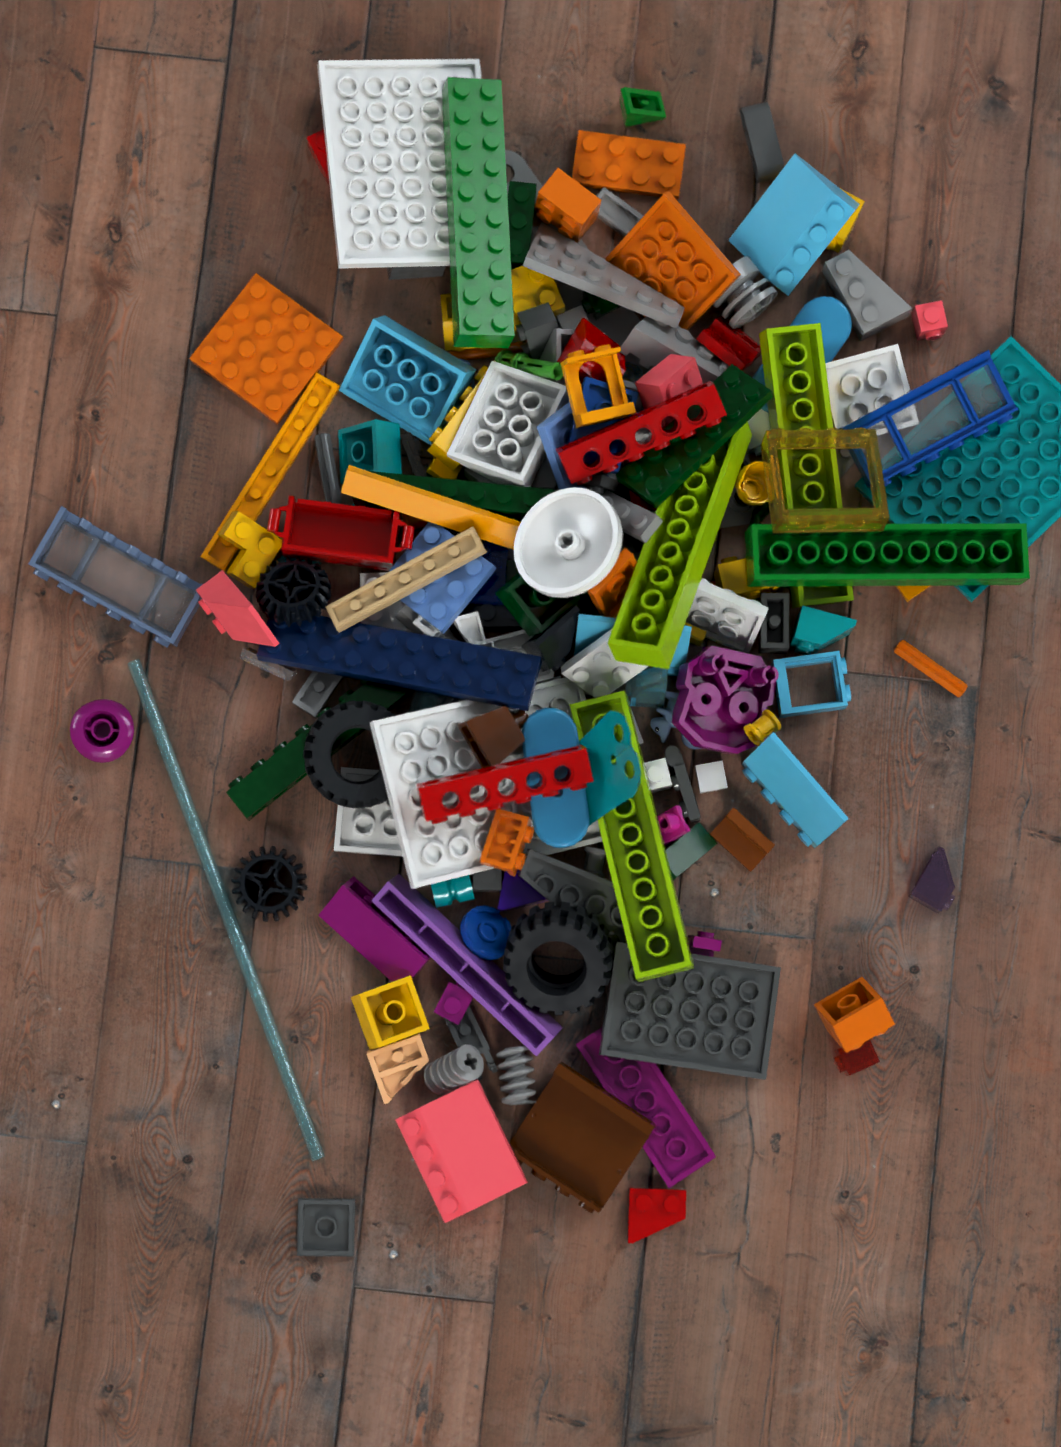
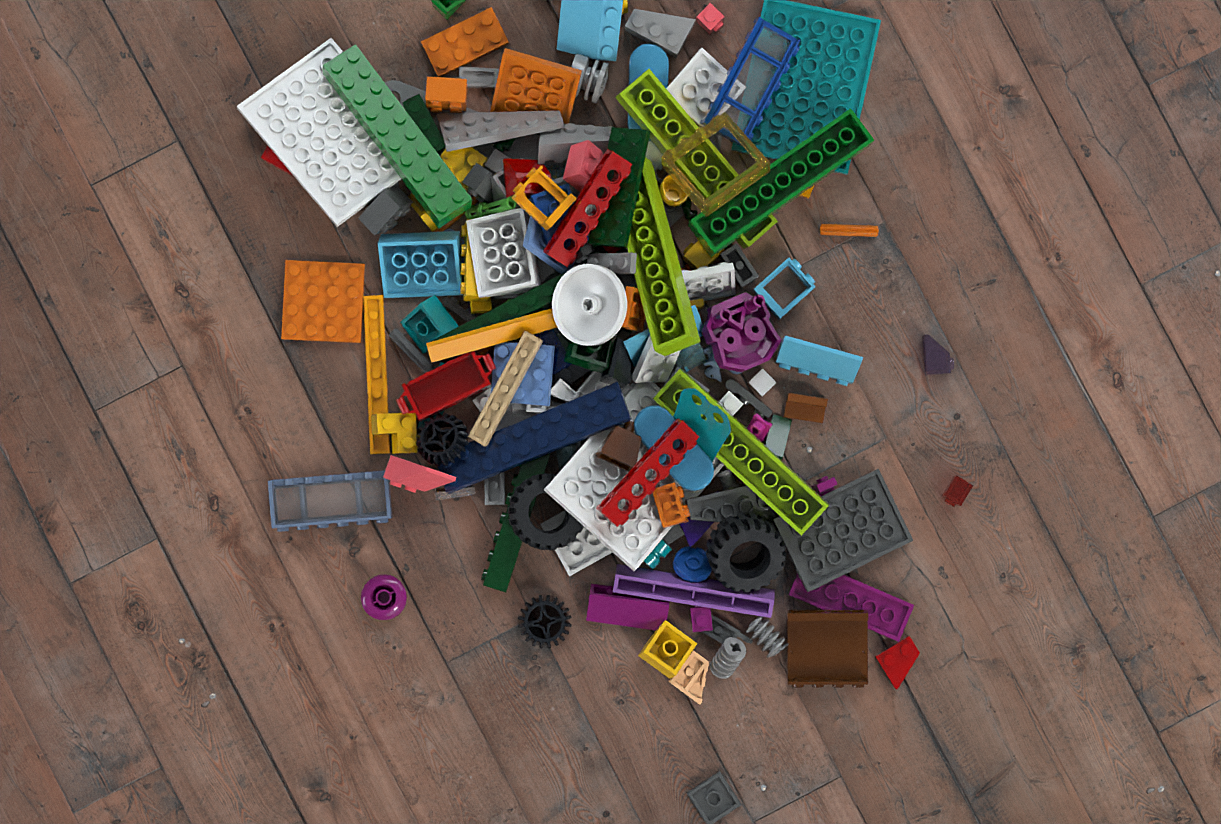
camera: 30 degrees left, 5 degrees up
clear light blue piece [127,659,325,1161] -> none
coral slope [395,1079,528,1223] -> none
red slope [696,316,761,371] -> none
yellow bush [744,709,781,746] -> none
teal slope [789,606,857,655] -> none
orange brick [814,977,895,1053] -> none
none -> dark grey brick [358,185,413,235]

